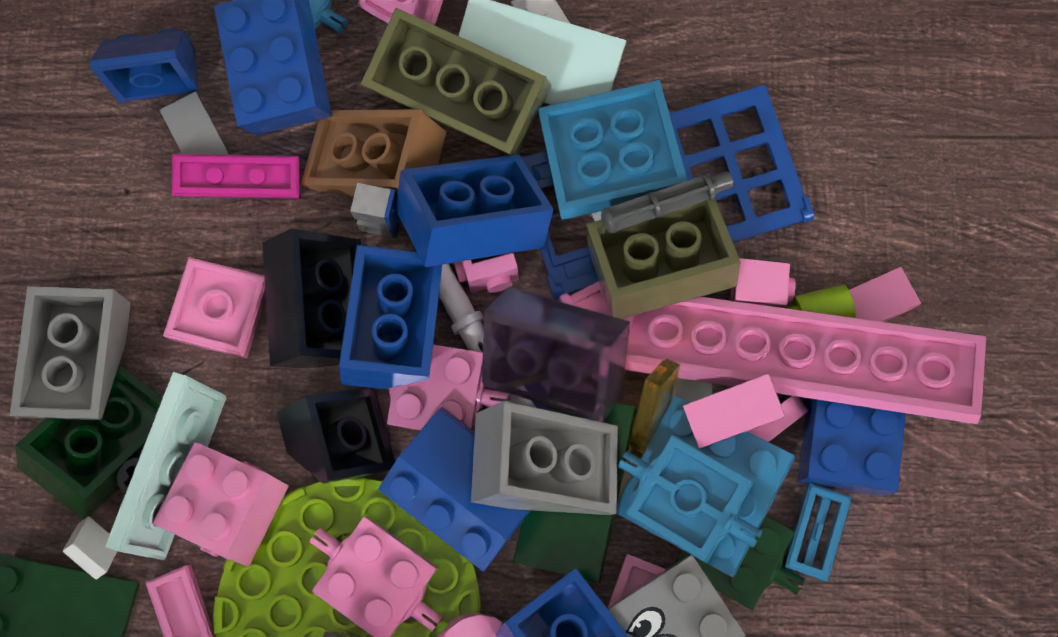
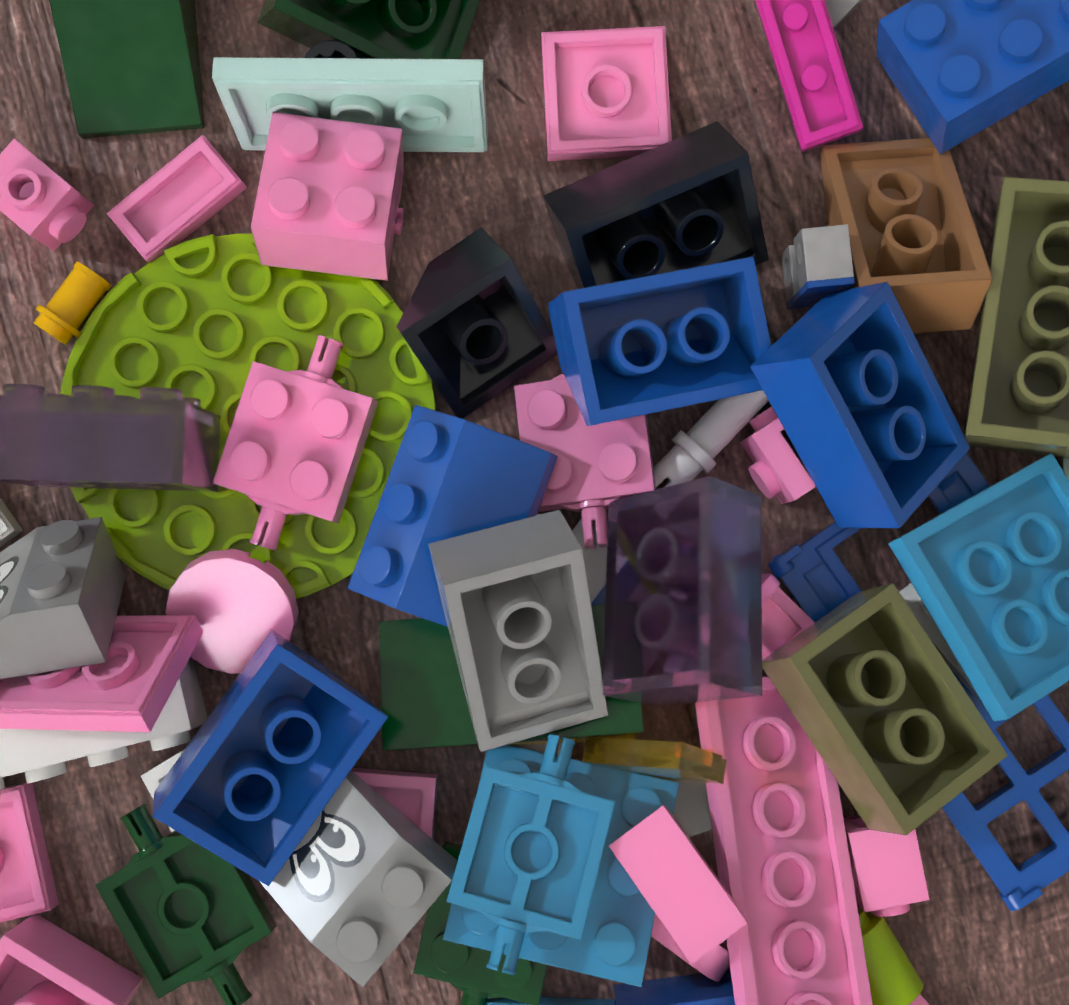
camera: 75 degrees right, 10 degrees up
white tile [63,516,117,579] -> none
dark grey piece [601,171,734,233] -> none

